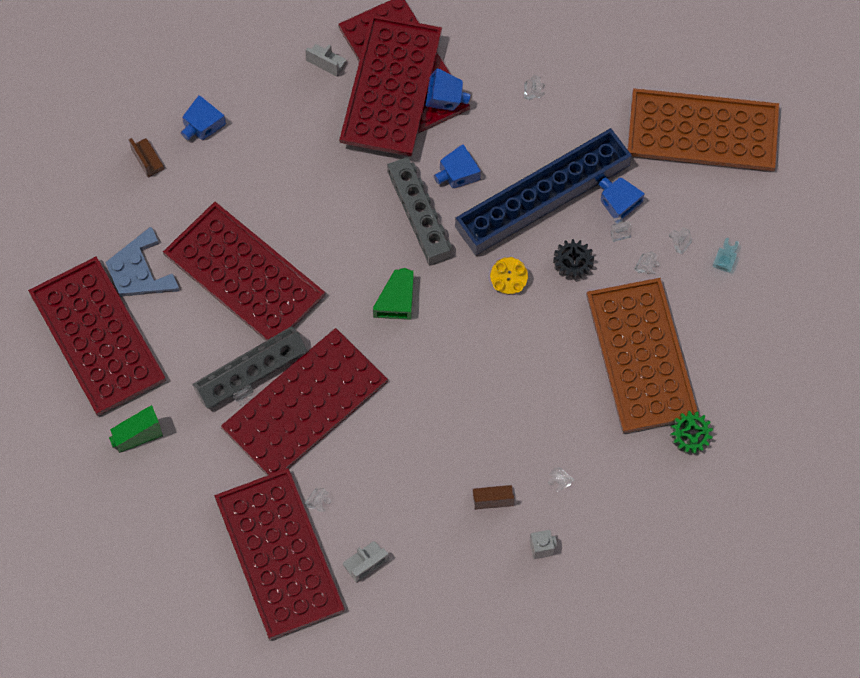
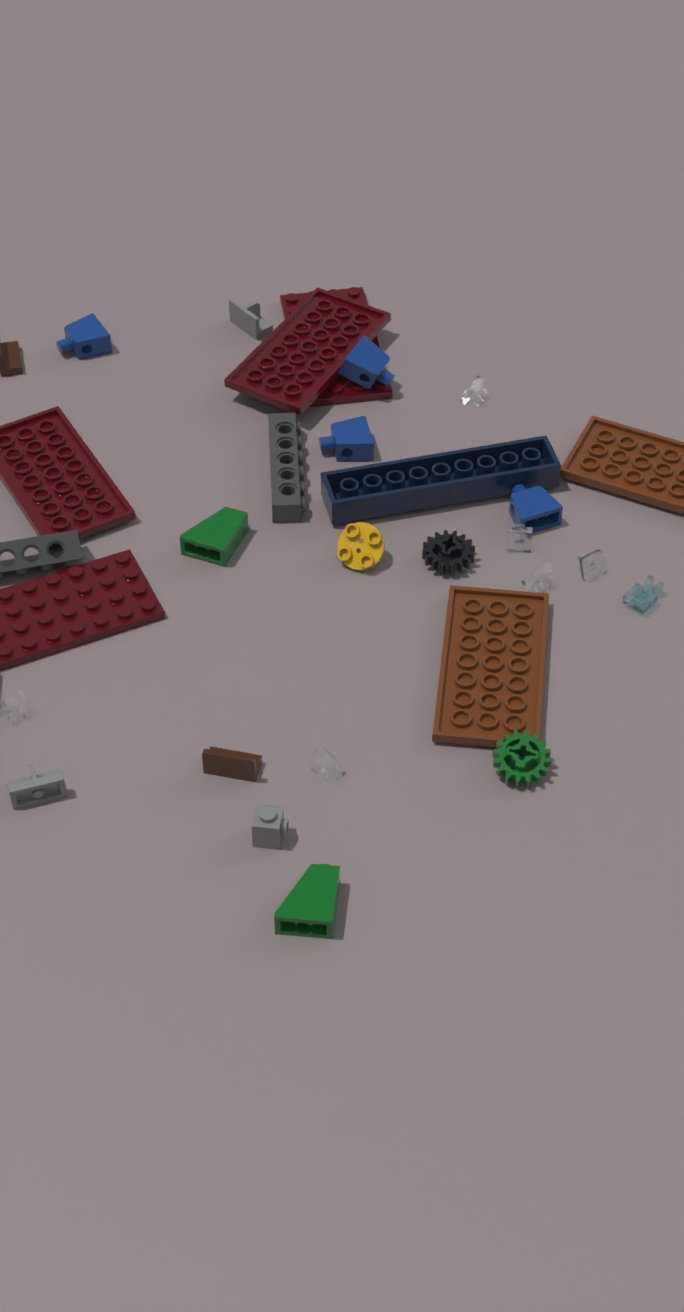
camera: 20 degrees right, 20 degrees down
none -> green slope [274,864,340,939]

